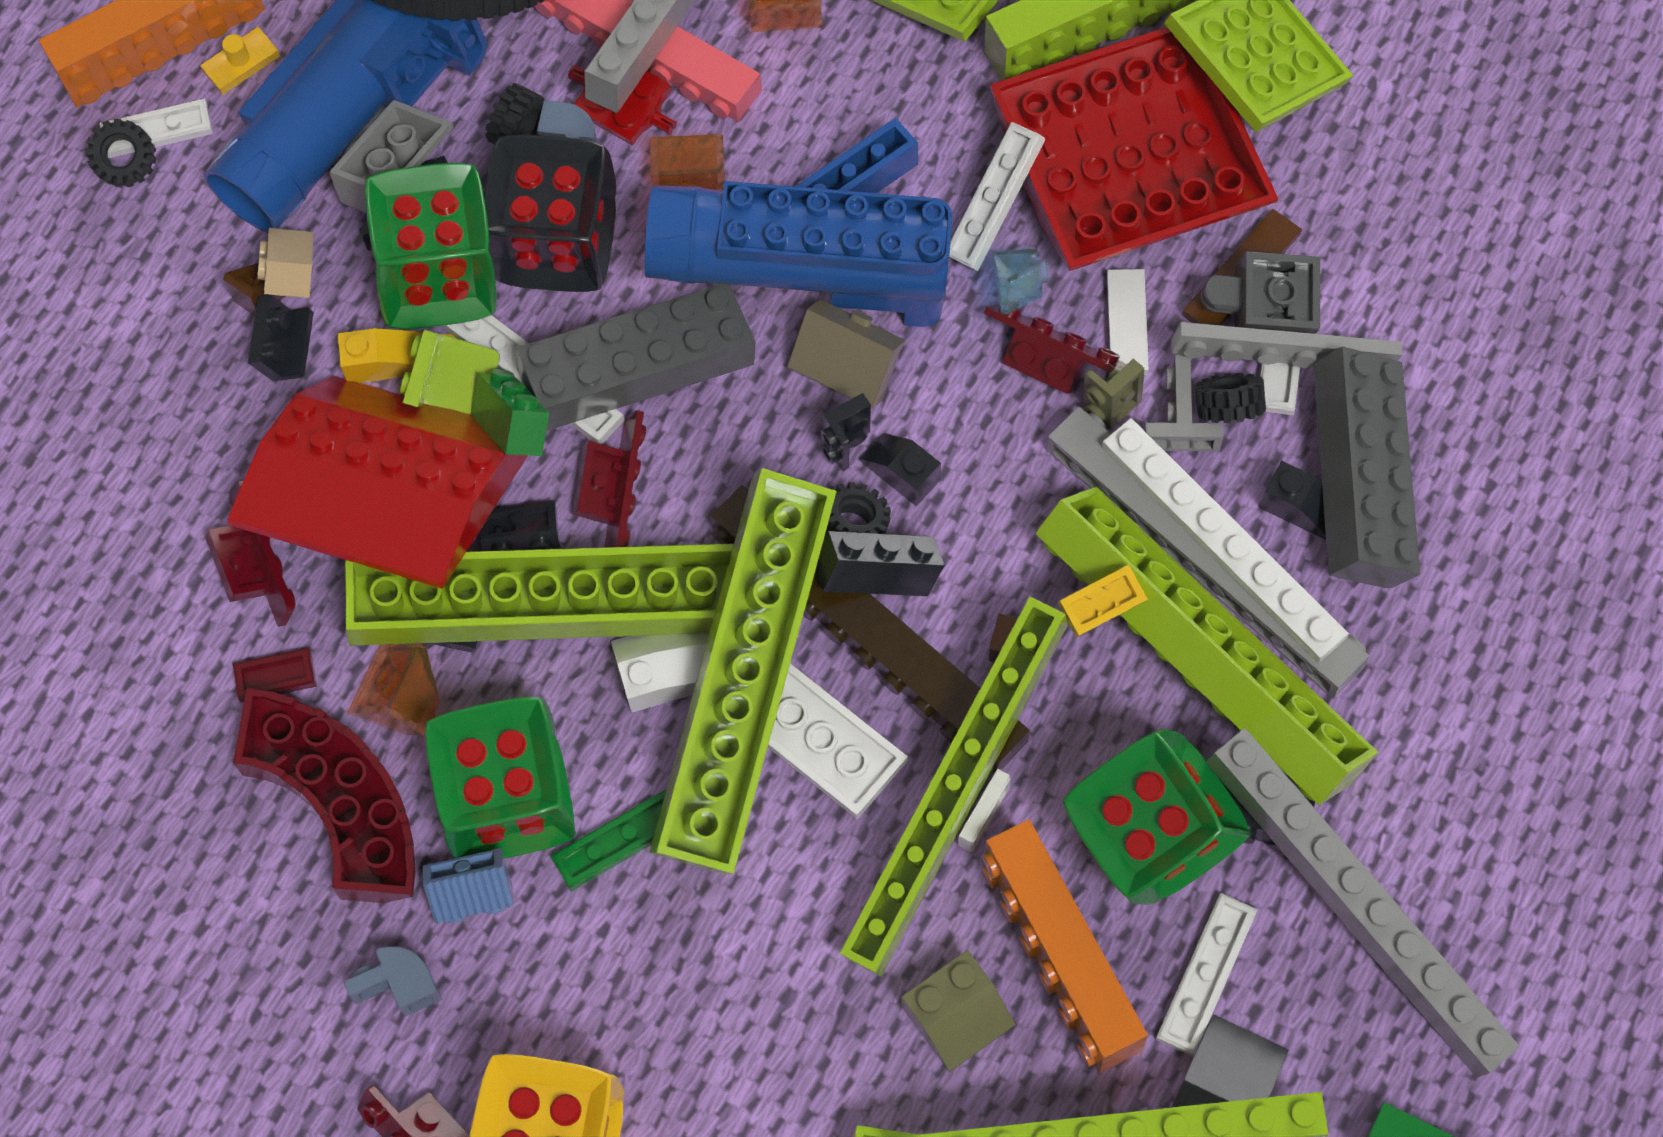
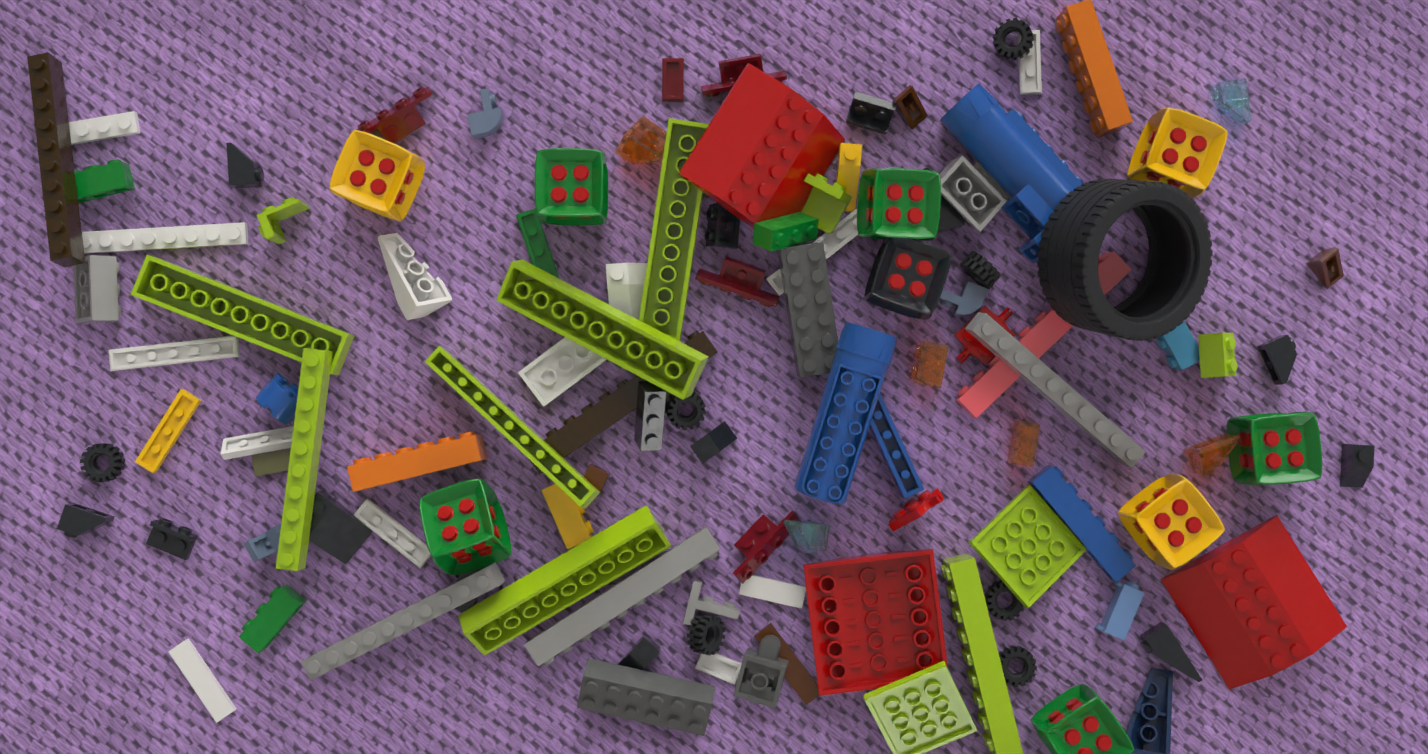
camera: 95 degrees right, 20 degrees up
yellow tile [200,27,280,95] -> none
dark red brick [233,688,415,903] -> none
tan brick [257,228,314,298] -> none
medium blue brick [423,848,514,924] -> none
dark tan container [787,299,906,409] -> none
black bracket [821,393,871,471] -> none
olive slope [901,950,1015,1073] -> none
white tile [949,122,1046,271] -> none
white tile [958,769,1011,852] -> none
yellow tile [1057,564,1148,638] -> none
olive bracket [1083,358,1144,430] -> none
white plate [1102,418,1349,663] -> none
light grey plate [1171,322,1402,368] -> none
none -> white wedge [378,233,452,320]
none -> yellow brick [541,484,594,549]
none -> red plate [888,488,944,531]

